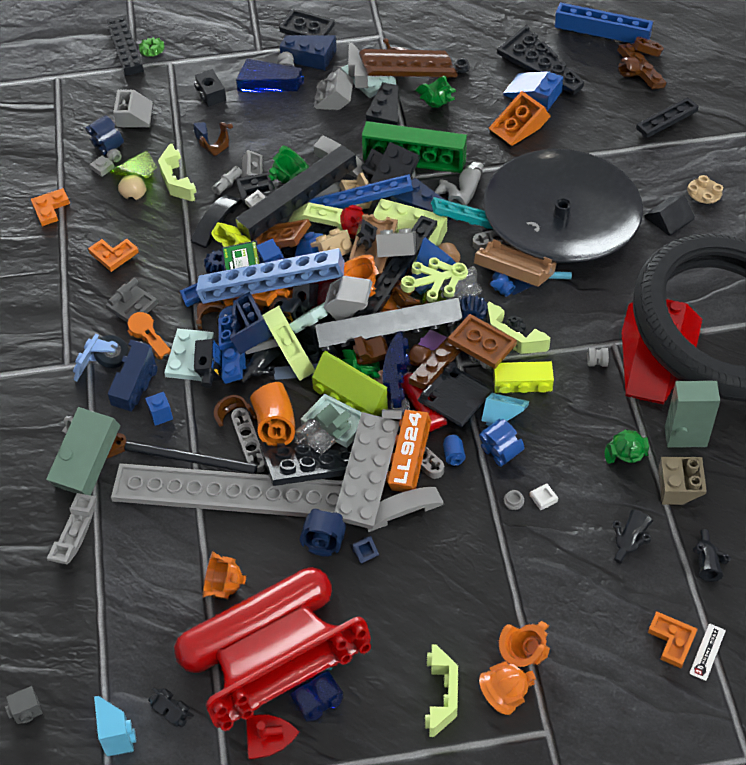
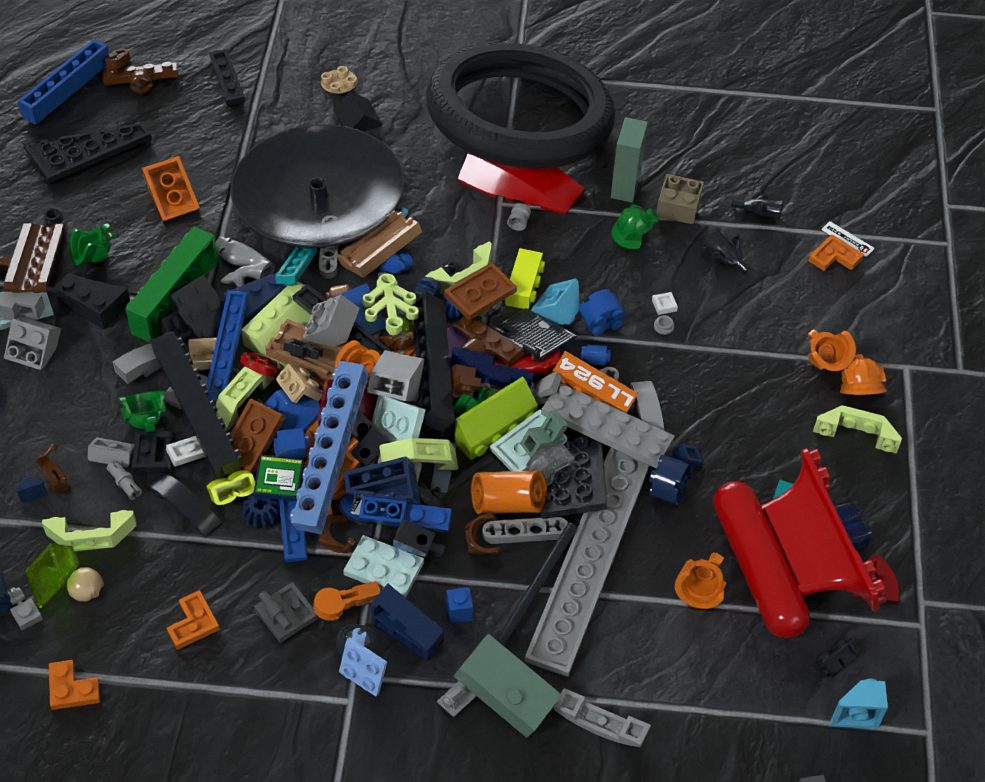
camera: 80 degrees left, 0 degrees up
blue slope [503,71,563,111] -> none

